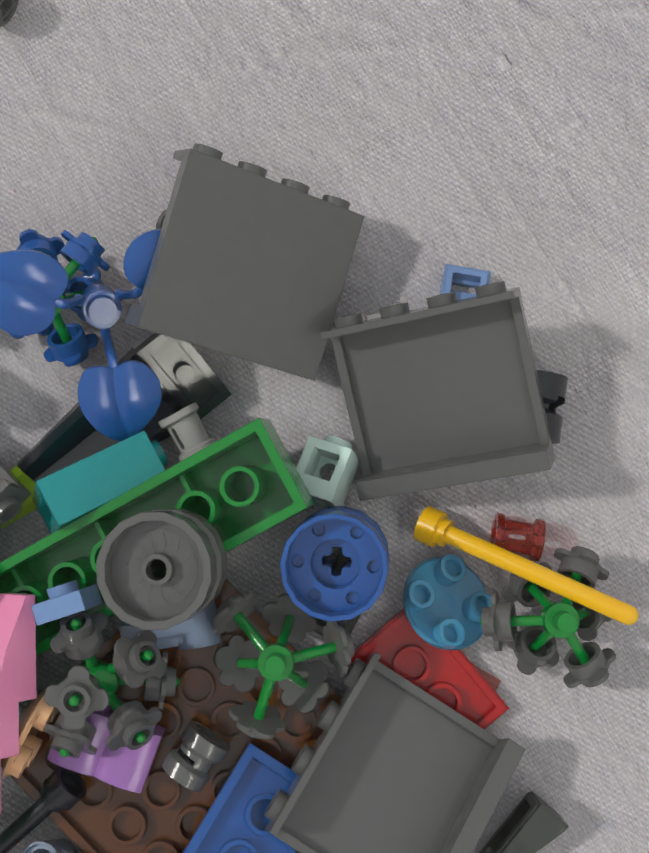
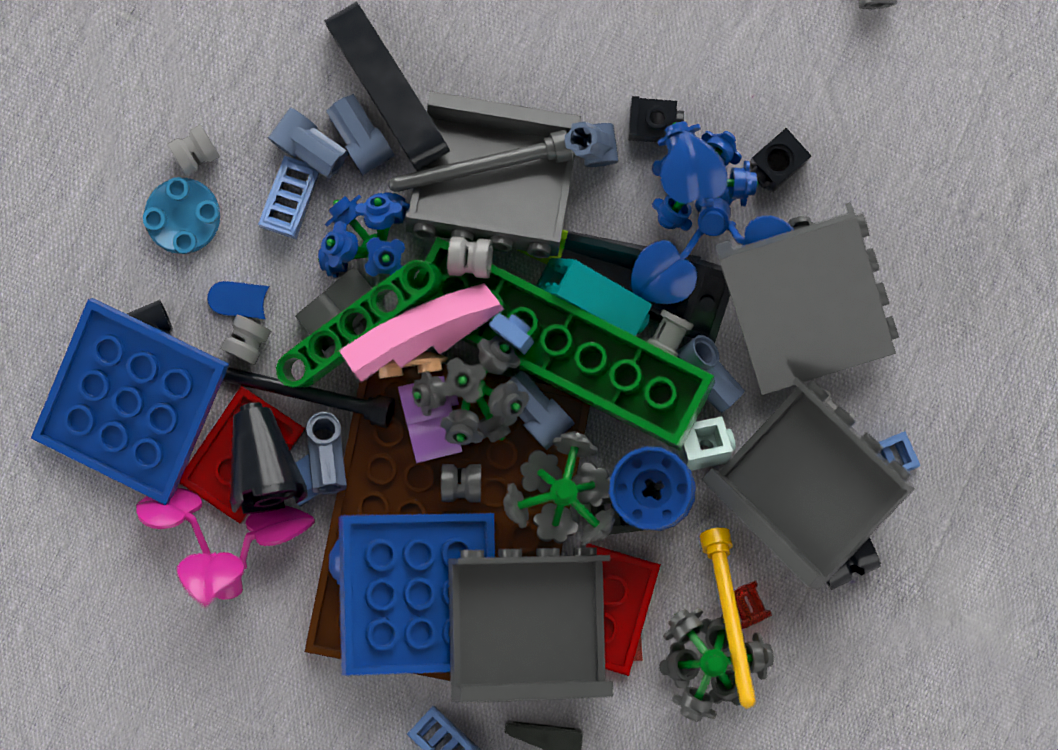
camera: 55 degrees right, 0 degrees up
dark grey wheel [96,508,227,630] -> none
dark azure dish [403,554,491,650] -> none
none -> sand blue piece [677,335,745,413]
none -> black brick [750,128,812,192]

